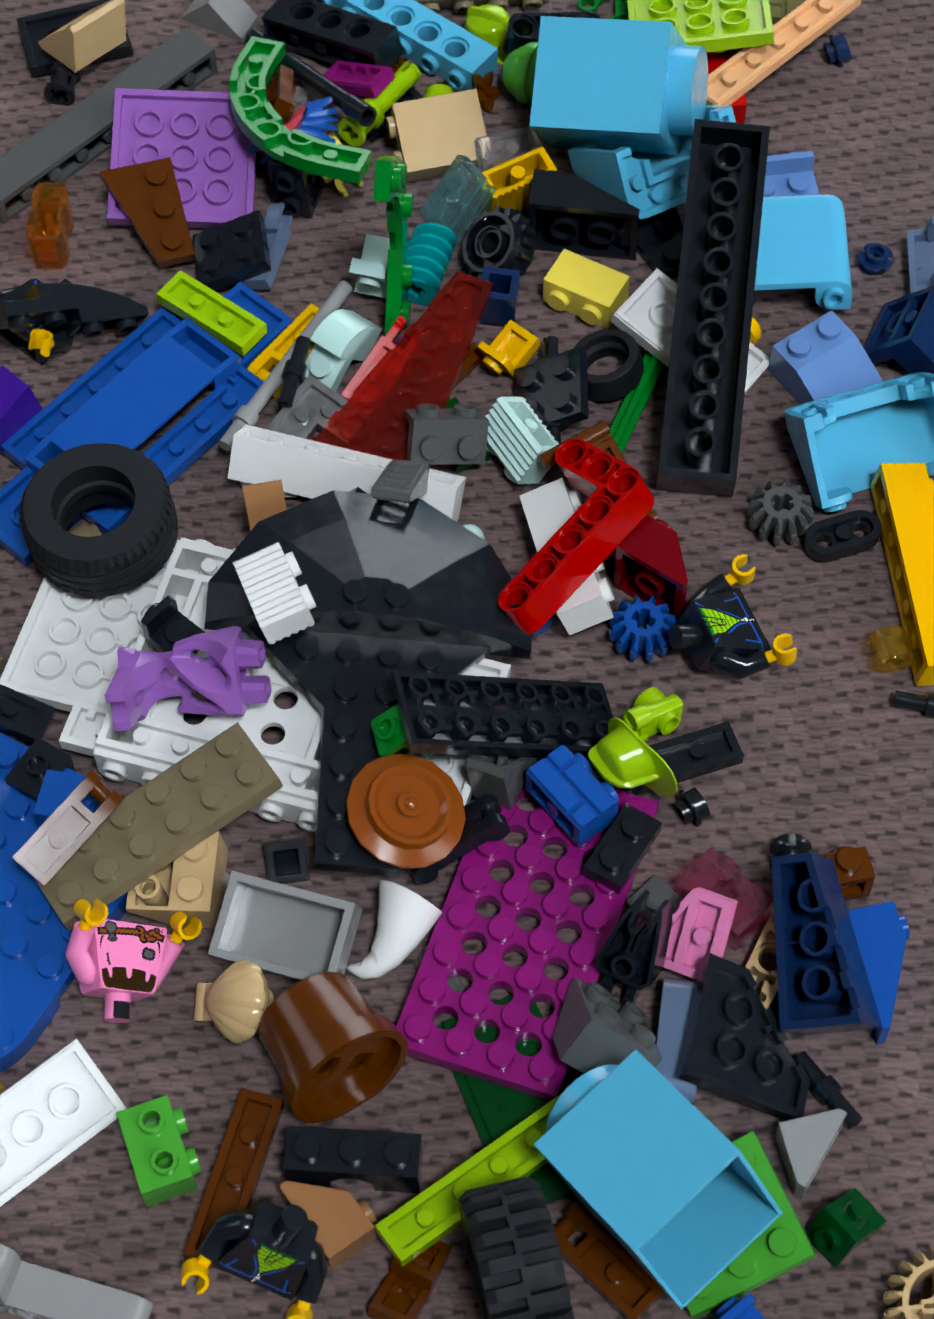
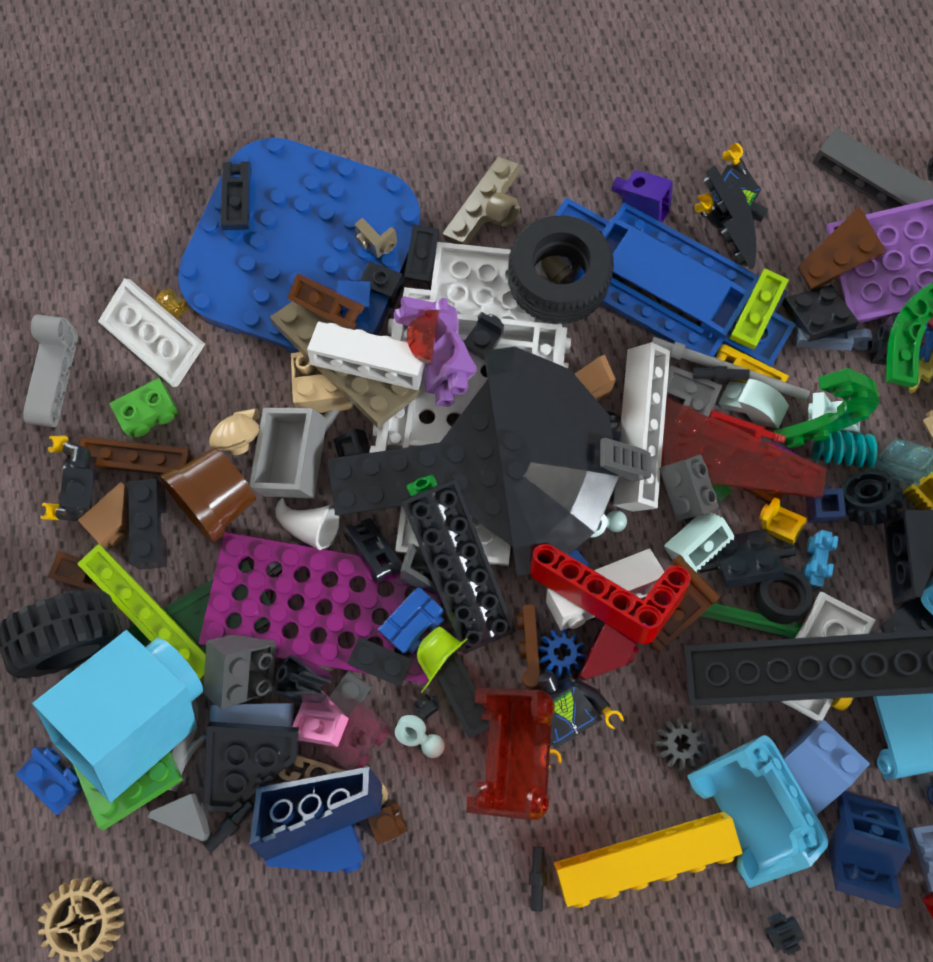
camera: 80 degrees right, 15 degrees up
clear orange brick [26,183,74,268] -> none
torso [65,899,202,1023] -> none
white brick [233,542,317,644] -> none
dark orange piece [346,754,466,869] -> none
light yellow brick [543,249,630,329] -> none
lime plate [623,687,684,742] -> none
black plate [769,833,812,869] -> none
black plate [804,510,881,562] -> none
dark green bracket [805,1188,886,1267] -> none
clear yellow wheel [867,626,914,674] -> none
none -> white brick [307,322,427,390]
none -> light aqua plate [395,715,445,758]
none -> clear red tile [406,309,439,365]
none -> clear red windscreen [466,688,555,820]
none -> reddish brown plate [517,604,540,688]
none -> dark azure plate [801,530,839,591]

